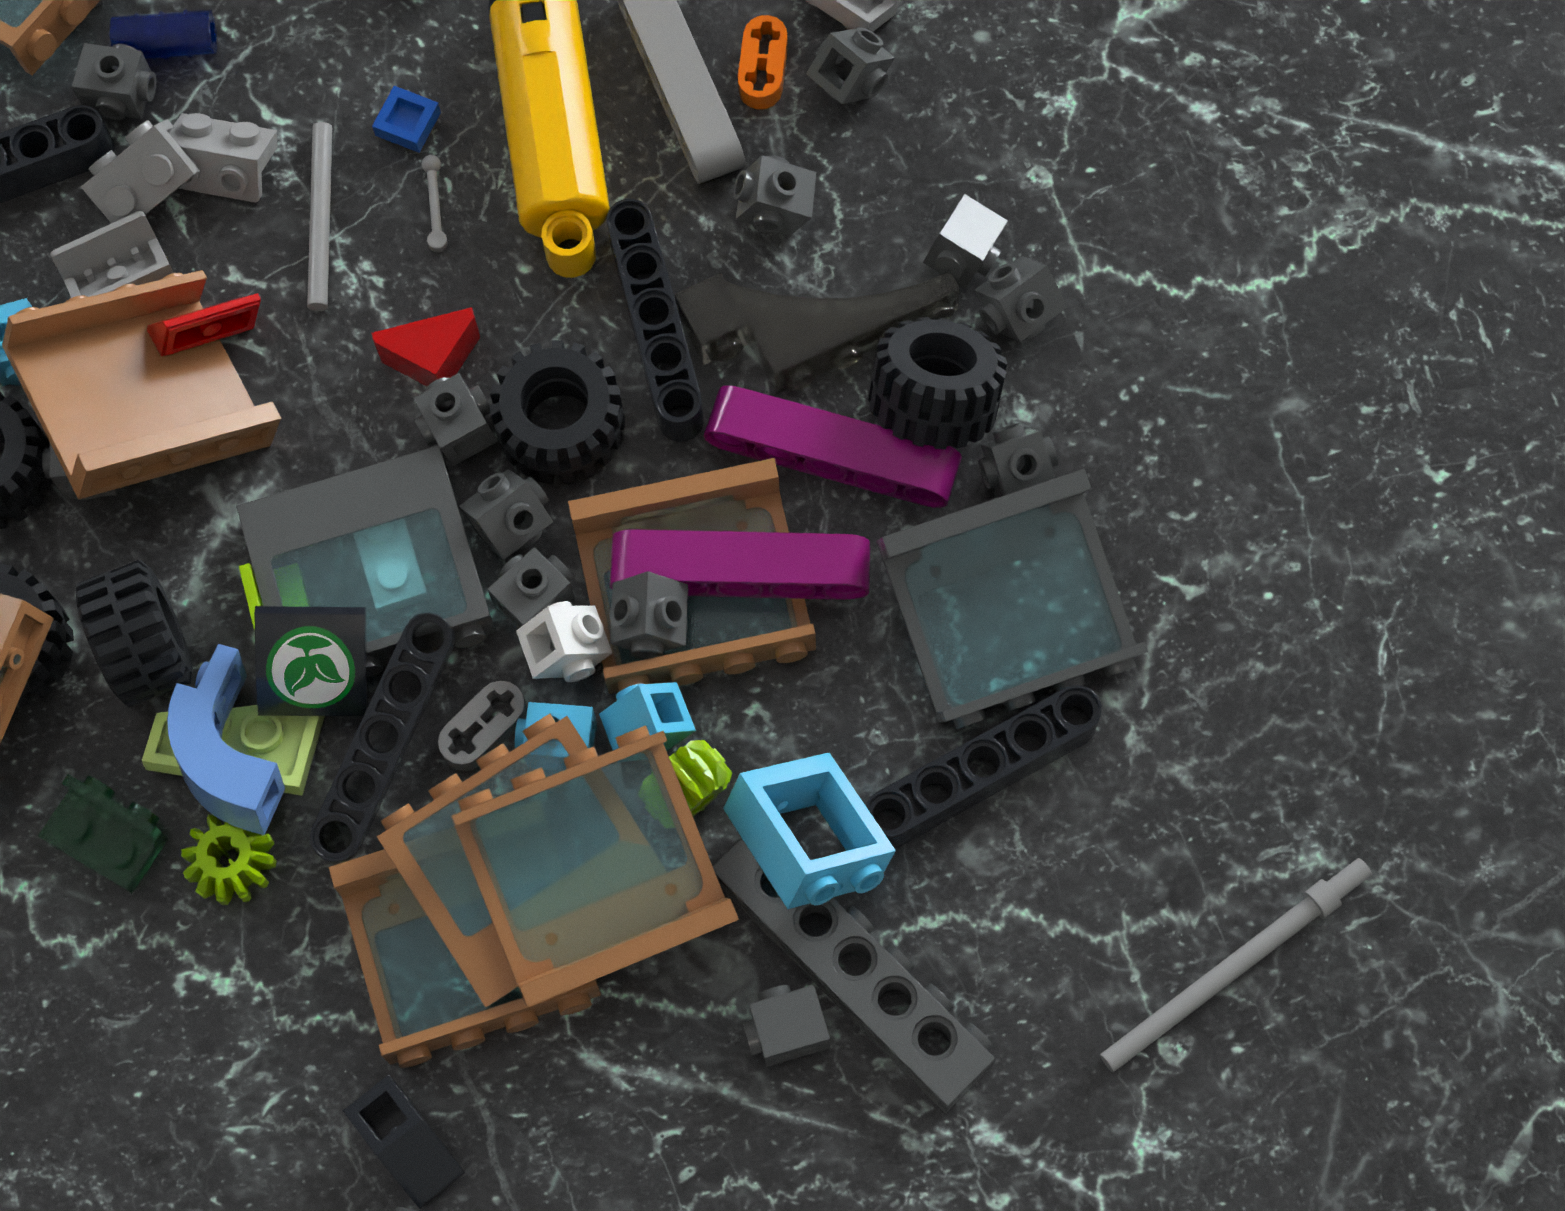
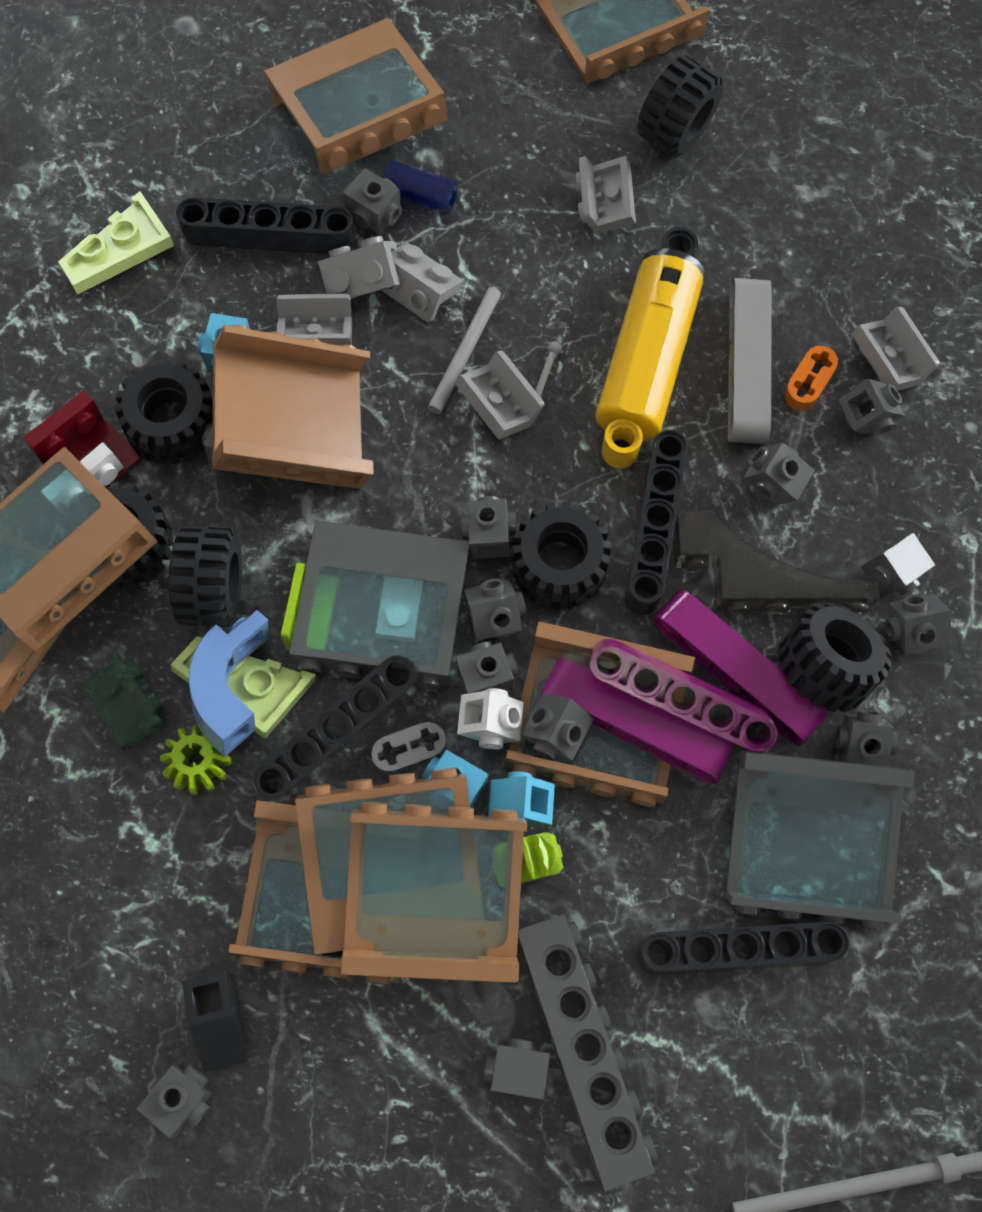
camera: 20 degrees right, 0 degrees up
red slope [147,293,261,356] -> none
slope [254,606,368,716] -> none
blue plate [372,86,441,153] -> none
red slope [372,307,480,387] -> none
medium azure window [723,753,896,909] -> none
none -> light grey bracket [455,350,544,440]
none -> magenta beam [590,639,777,752]

